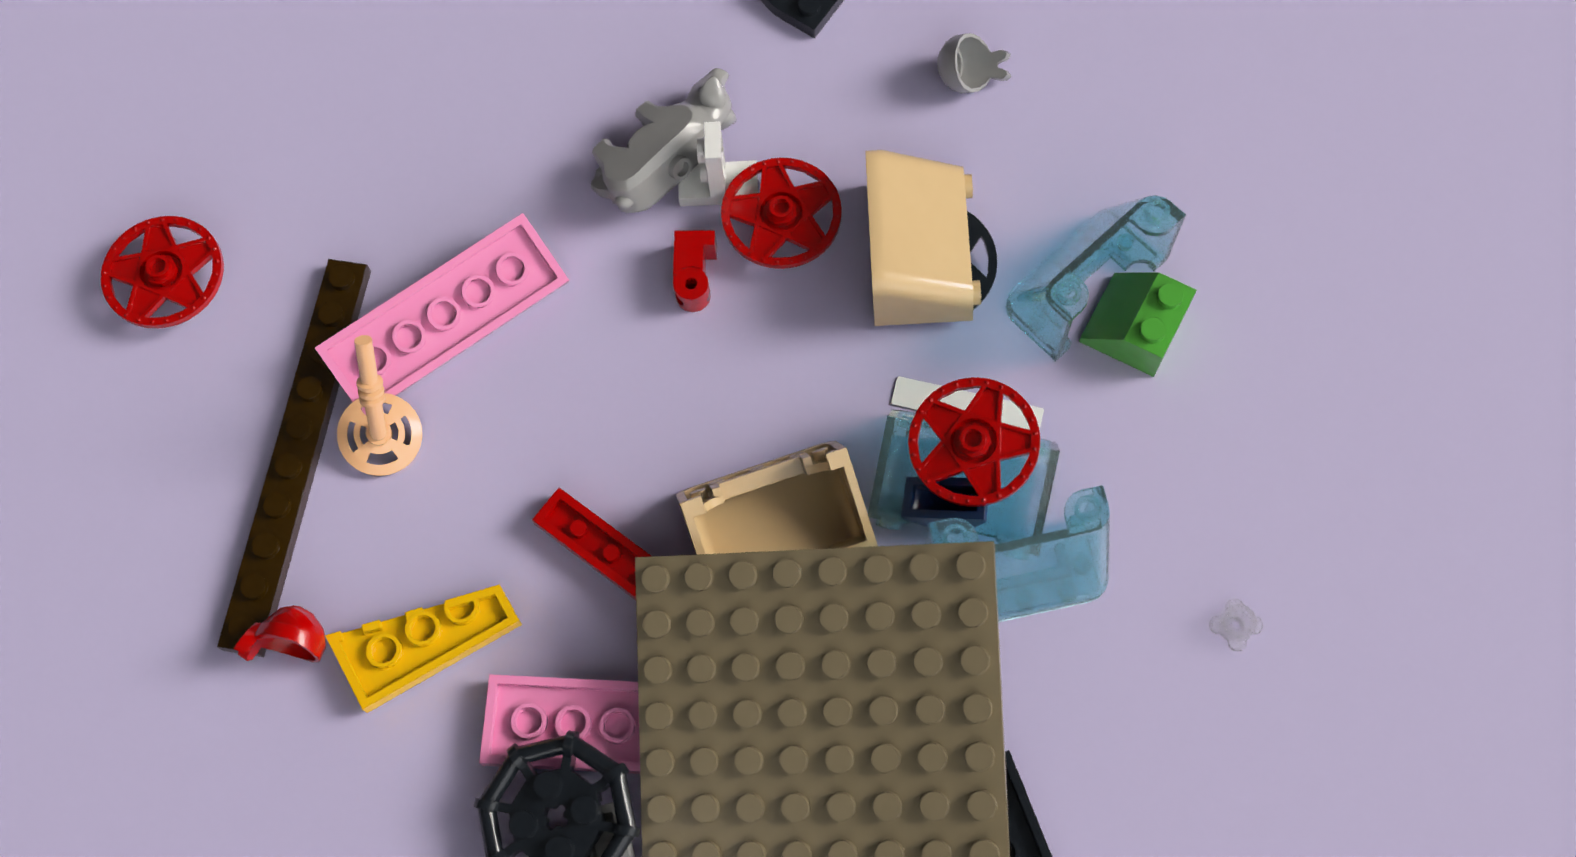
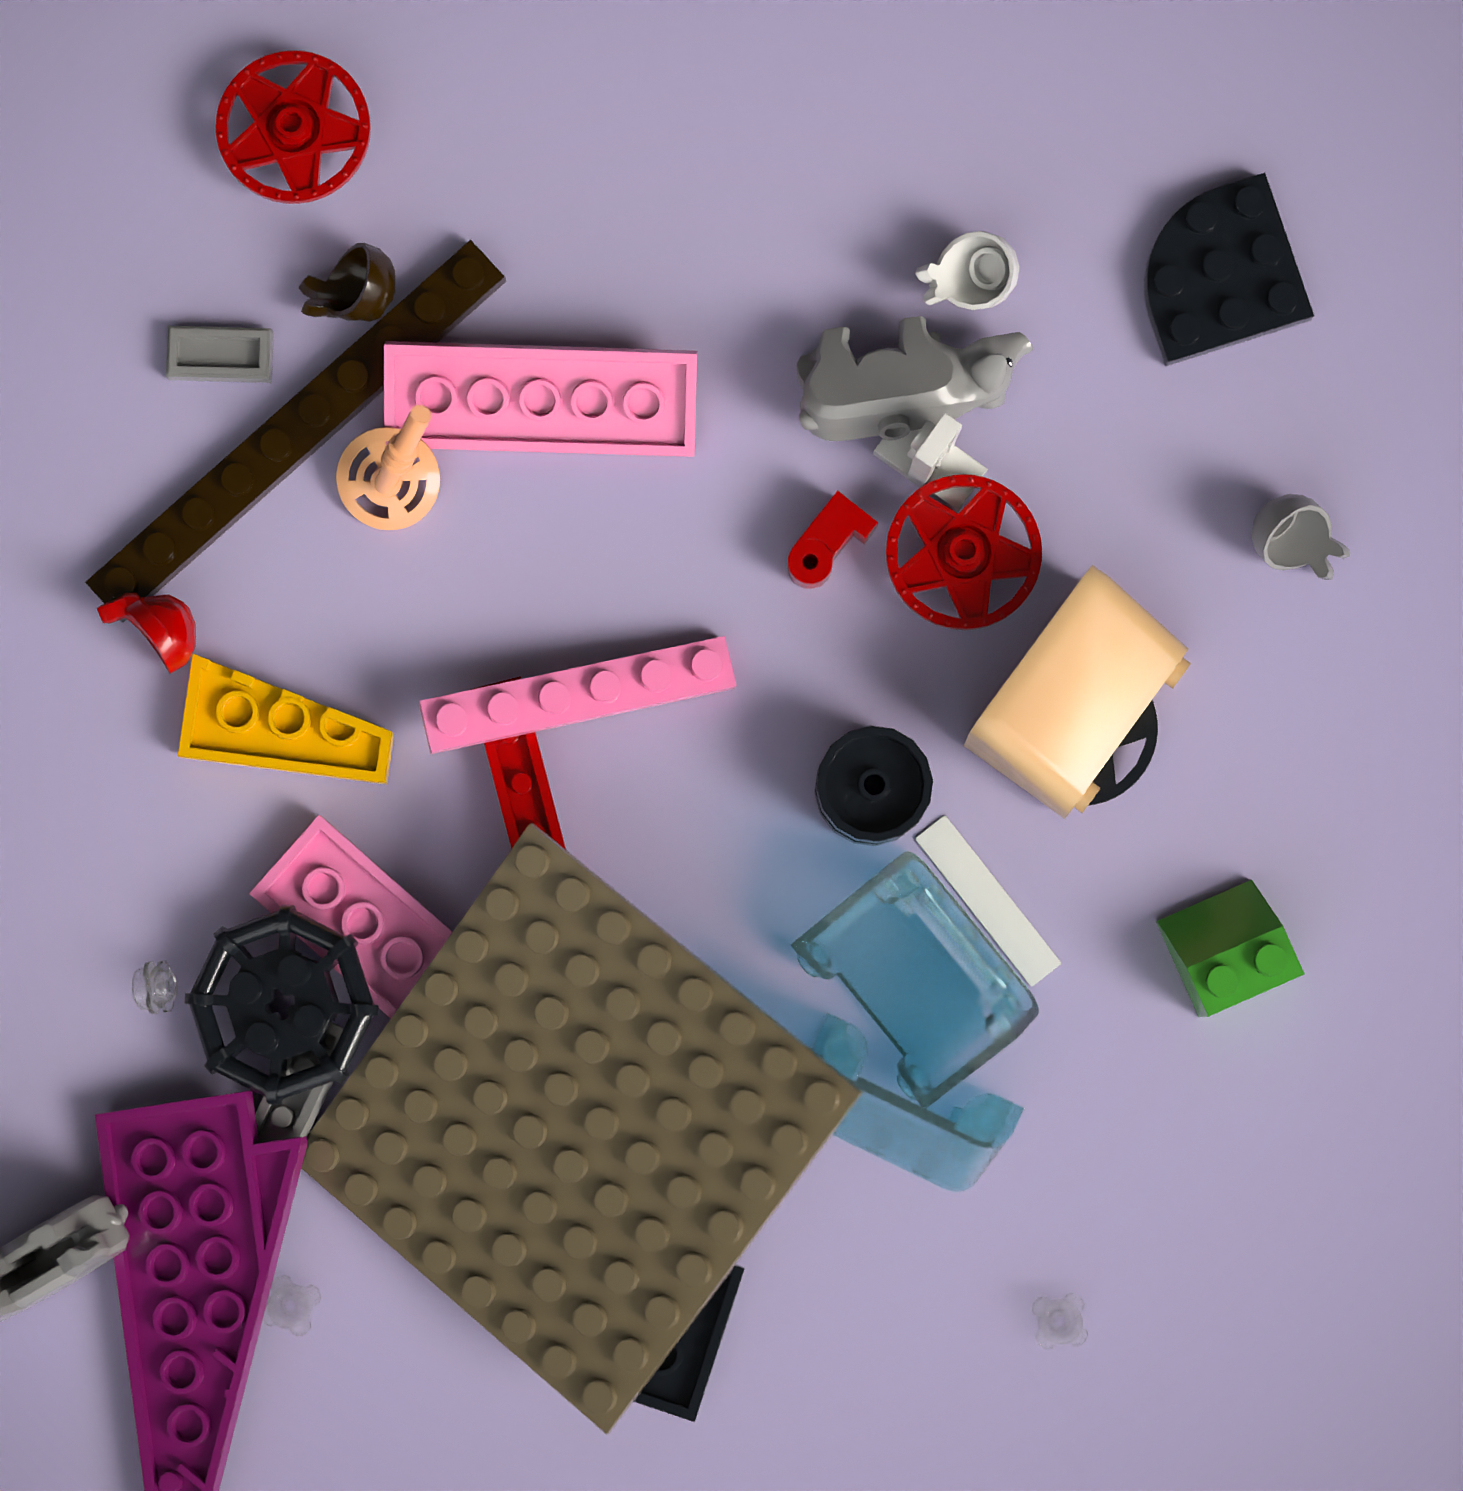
camera: 30 degrees right, 15 degrees up
tan windscreen [676,441,878,555] -> none
dark blue slope [901,477,988,535] -> none
red wheel [908,377,1041,507] -> none
clear light blue windscreen [1005,195,1186,362] -> none
none -> light grey tile [166,326,274,383]
none -> dark brown piece [298,243,395,322]
none -> bright pink plate [419,636,737,755]
none -> black wheel [814,726,933,846]
none -> white piece [915,231,1020,310]

